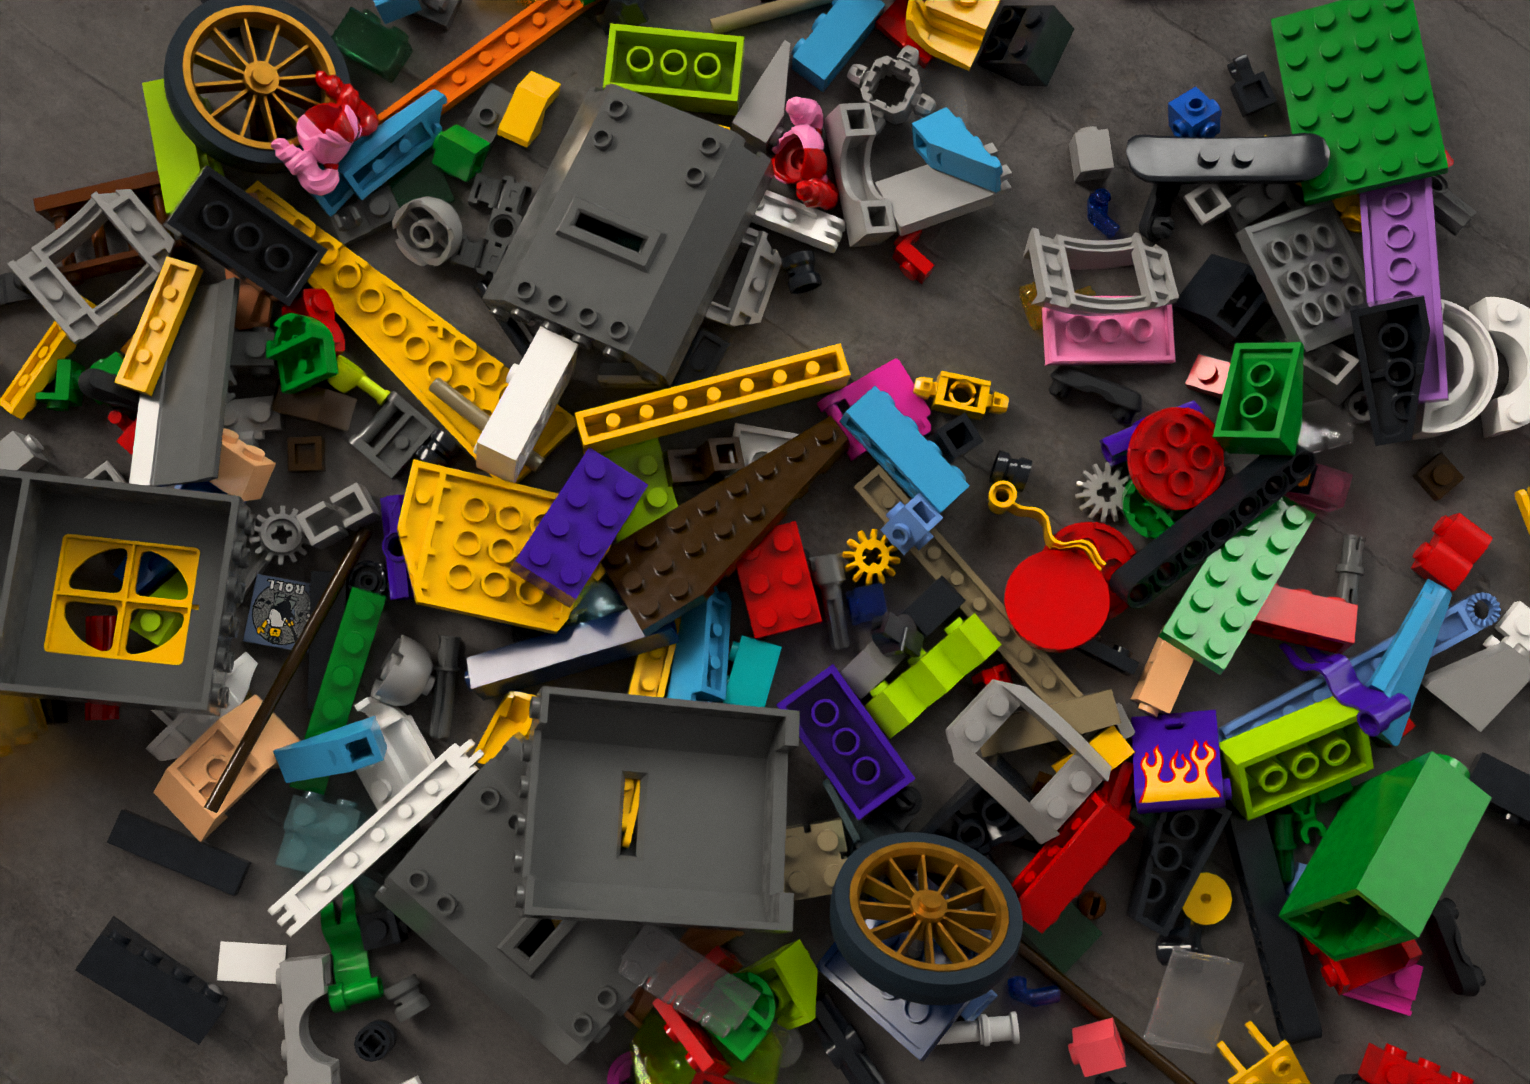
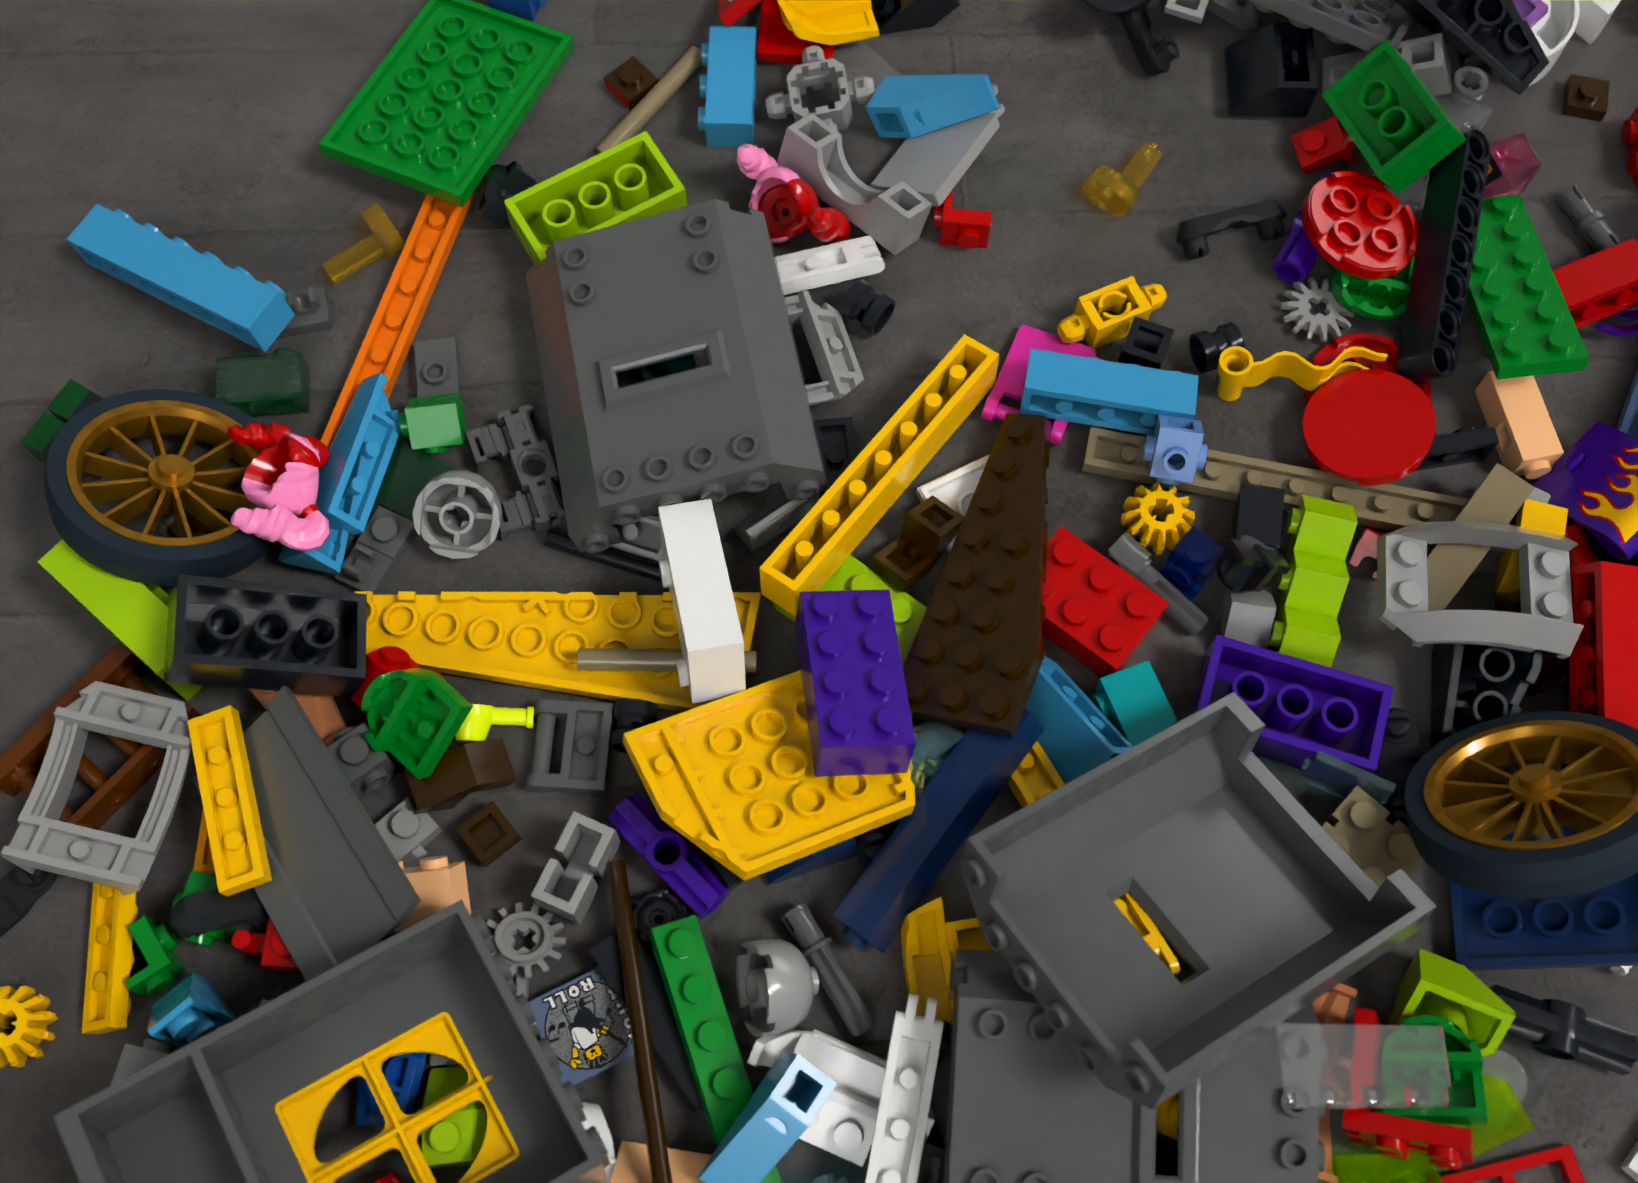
camera: 35 degrees left, 15 degrees down
yellow slope [497,71,561,148] -> none
light grey slope [732,40,790,154] -> none
light grey wedge [1023,228,1179,316] -> none
bright pink plate [1042,296,1176,366] -> none
light grey brick [1069,126,1114,182] -> none
clear blue arm [1087,188,1121,240] -> none
none -> dark azure slope [147,972,238,1047]

